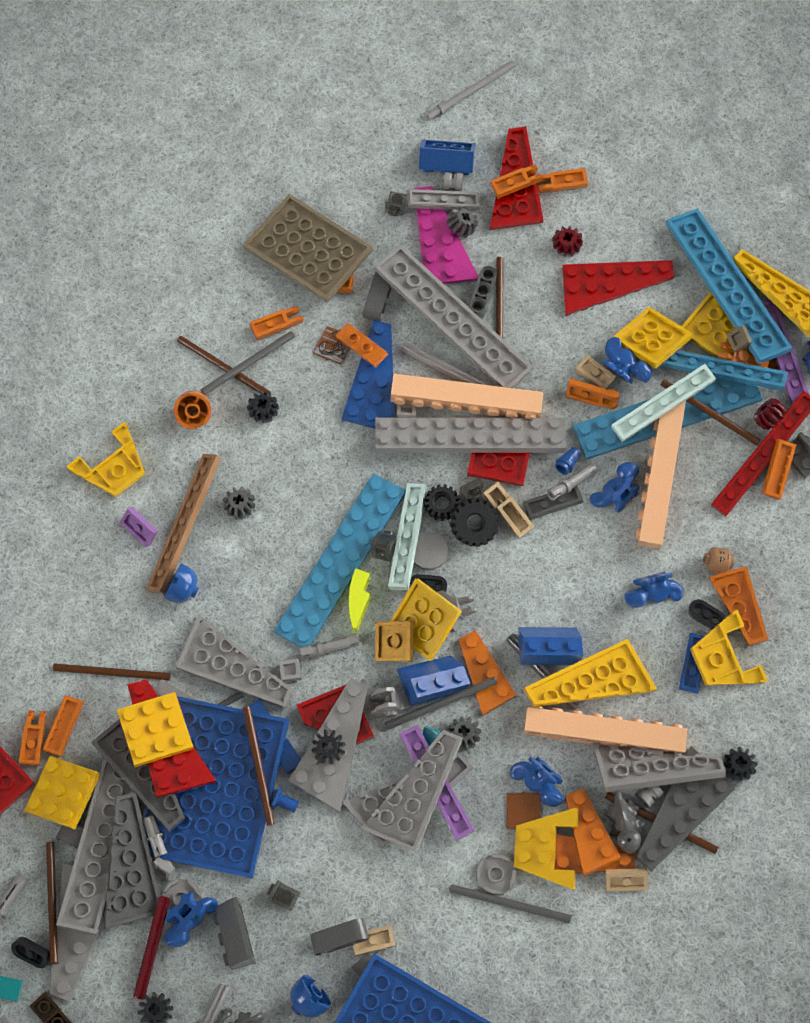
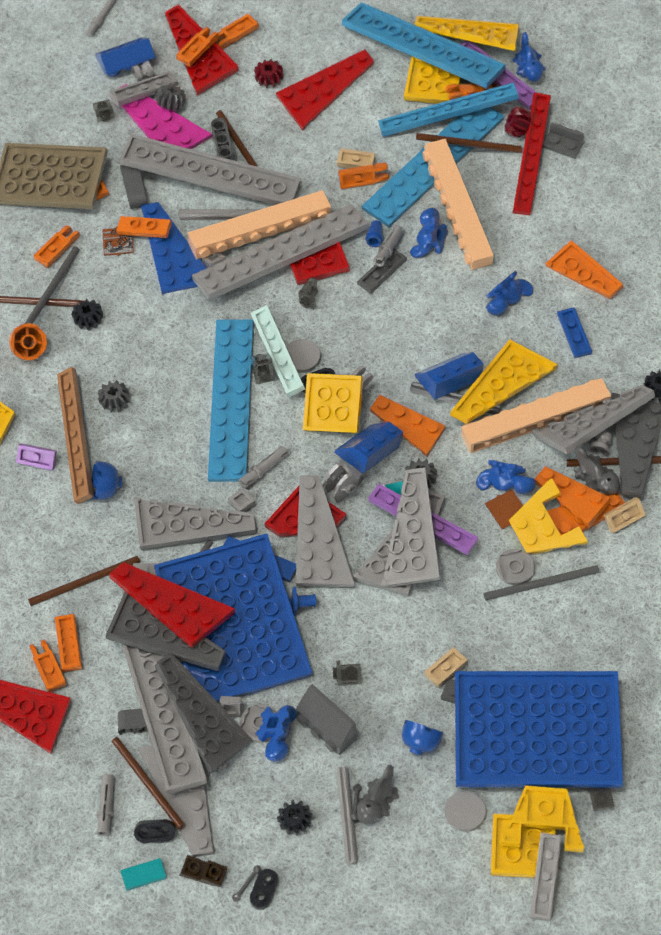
camera: 30 degrees left, 10 degrees down
yellow plate [24,756,101,830] -> none
yellow plate [117,692,193,767] -> none
dark red axle [133,896,170,1000] -> none
light grey axle [143,816,167,858] -> none
reddish brown piece [243,706,275,826] -> none
dark grey beam [310,918,369,956] -> none
black gear [311,730,346,765] -> none
neon yellow slope [349,568,371,634] -> none
pearl gold plate [375,621,414,662] -> none
dark grey piece [384,677,497,730] -> none
black tyre [425,484,459,521] -> none
black tyre [449,497,500,547] -> none
tan slope [480,482,534,538] -> none
blue animal [601,337,652,384] -> none
light aqua plate [611,364,716,442] -> none
yellow plate [613,307,692,369] -> none
black plate [688,599,726,630] -> none
yellow wing [690,610,768,686] -> none
medium nougat head [703,547,734,573] -> none
dark tan plate [727,326,752,352] -> none
orange plate [761,439,796,500] -> none

